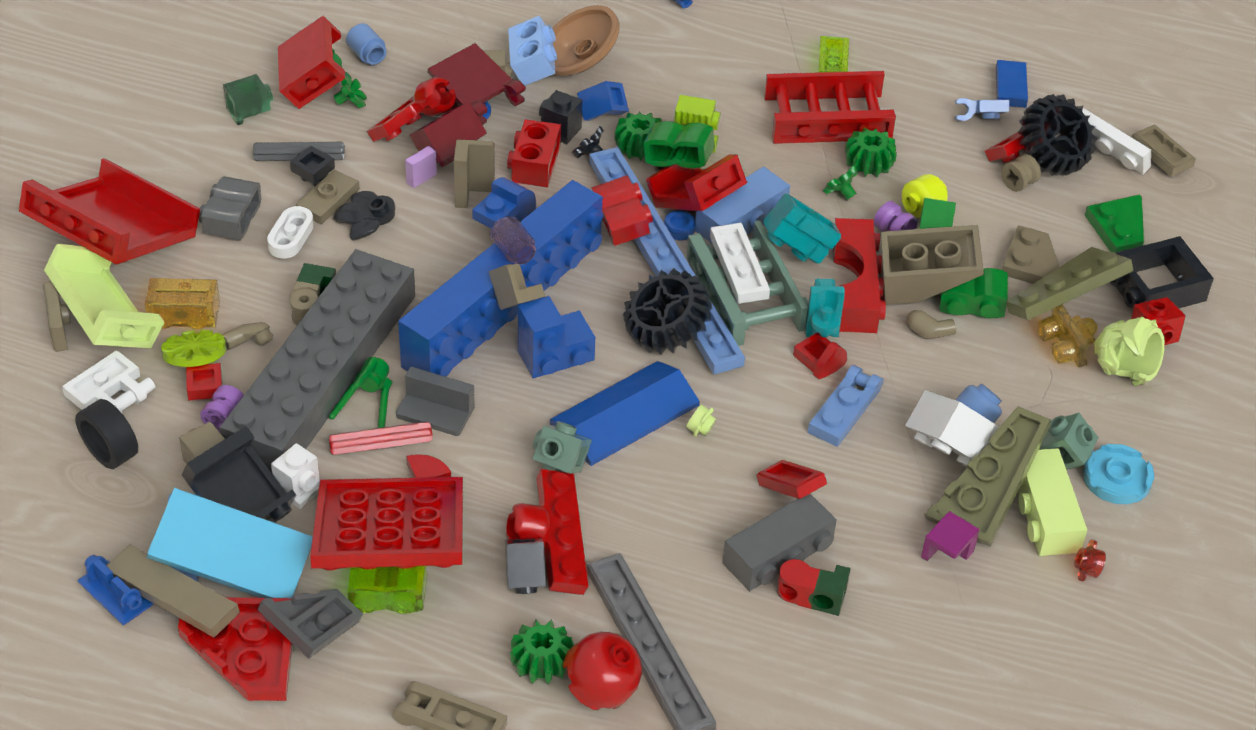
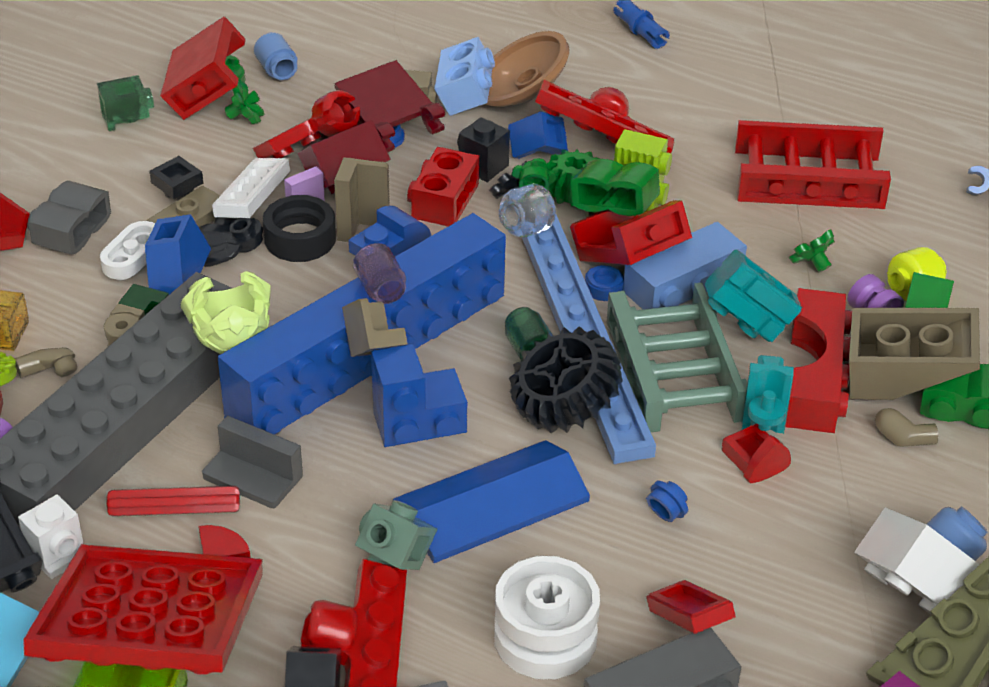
camera: 10 degrees right, 5 degrees down
dark grey axle [253,141,345,161] -> none
green plant [329,357,393,428] -> none
red brick [591,175,653,246] -> none
yellowish green plate [686,404,716,437] -> none
white plate [710,223,770,304] -> none
medium blue plate [808,364,884,447] -> none
clear neon green plate [818,36,849,72] -> none
green gear [845,128,897,177] -> none
none -> blue slope [145,214,211,295]
none -> yellowish green helmet [181,271,271,354]
none -> white plate [212,158,290,218]
none -> black tyre [263,195,336,262]
none -> white wheel [494,556,600,679]
none -> clear head [499,184,556,238]
none -> clear green brick [505,307,553,361]
none -> green plate [512,158,556,194]
none -> red plate [535,80,674,153]
none -> blue plate [646,480,688,522]

